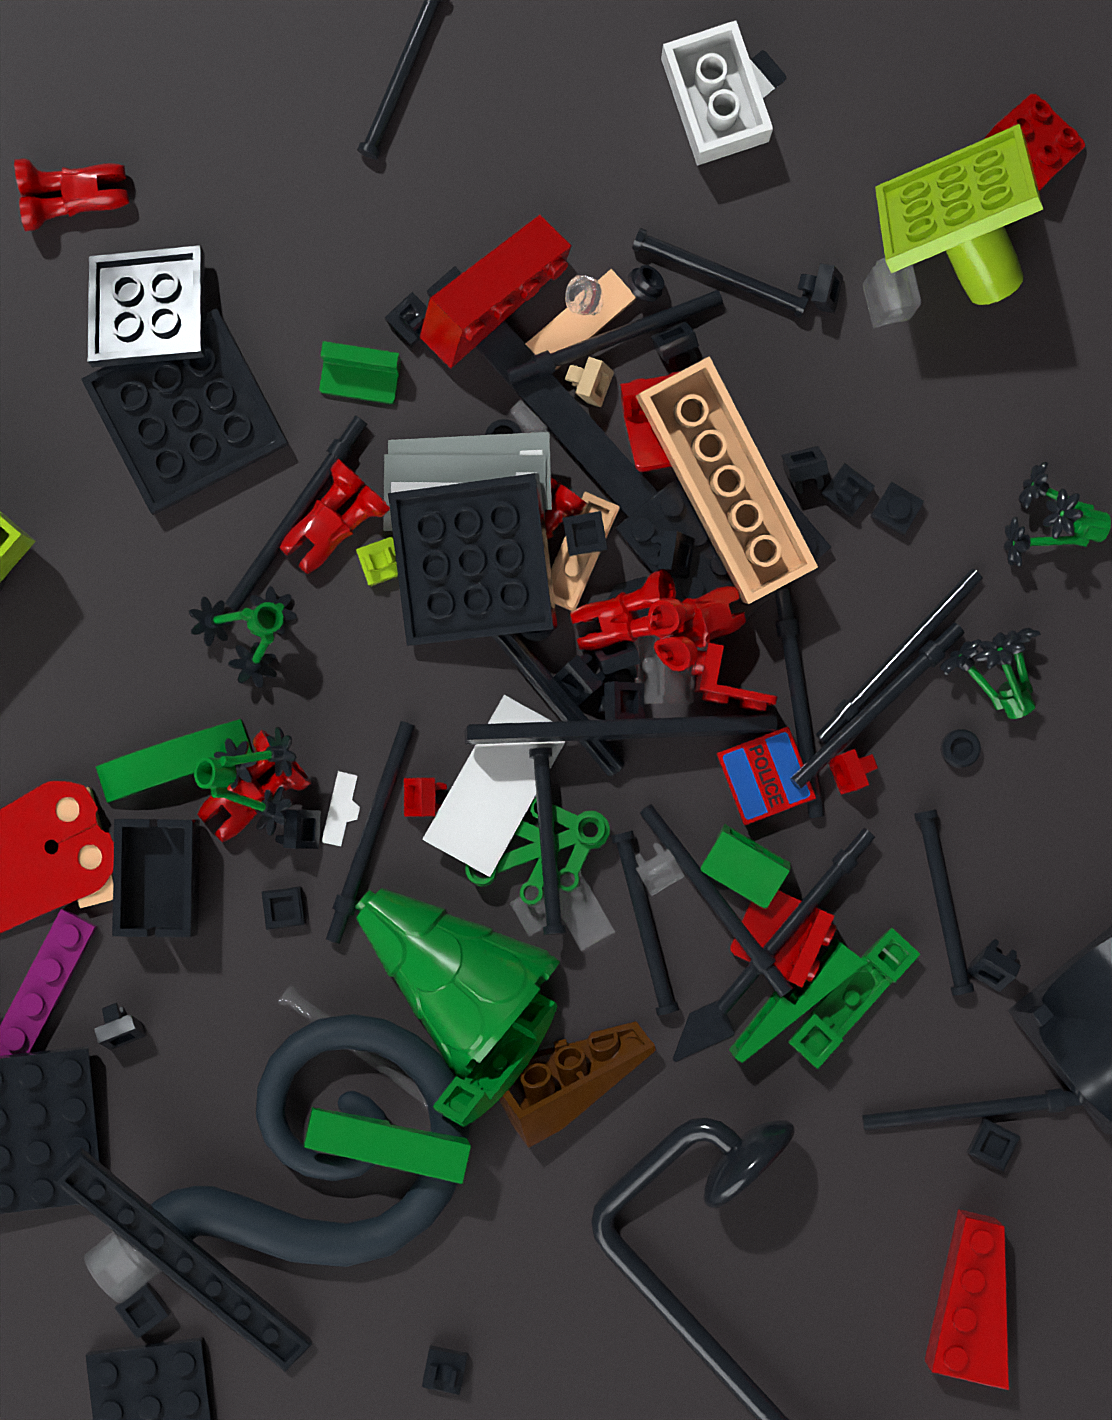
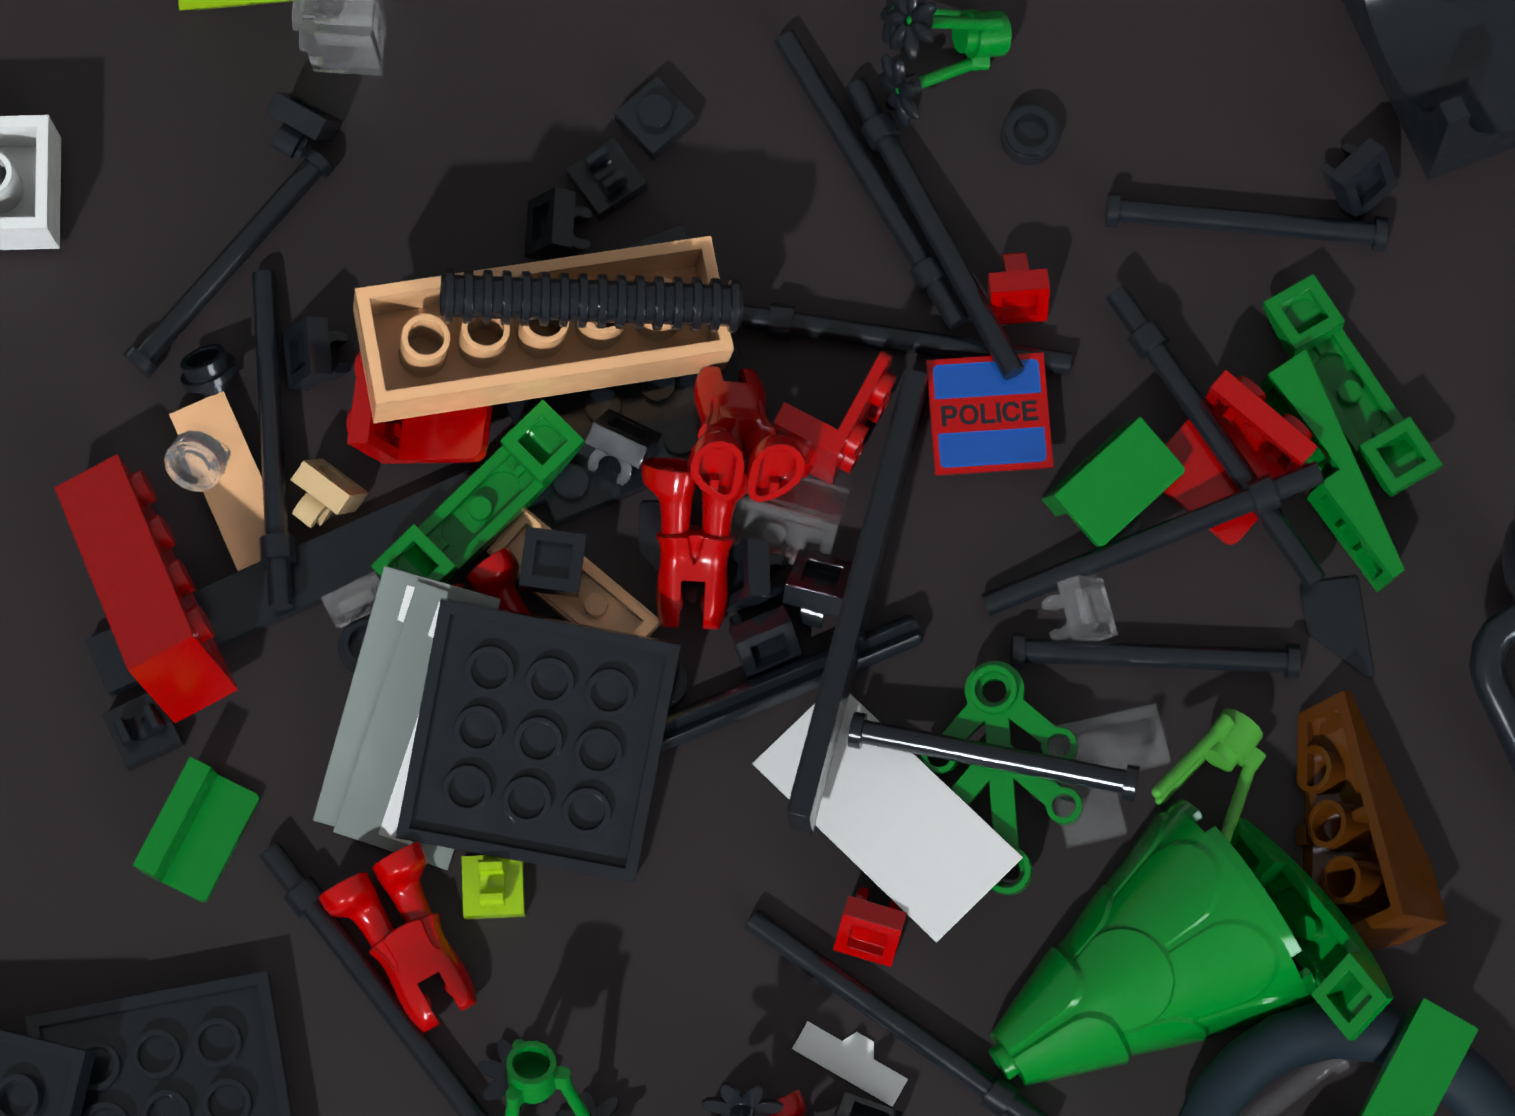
camera: 80 degrees left, 10 degrees down
none -> green slope [371,400,585,584]
none -> black piece [440,268,744,333]
none -> bright green plant [1151,708,1266,842]

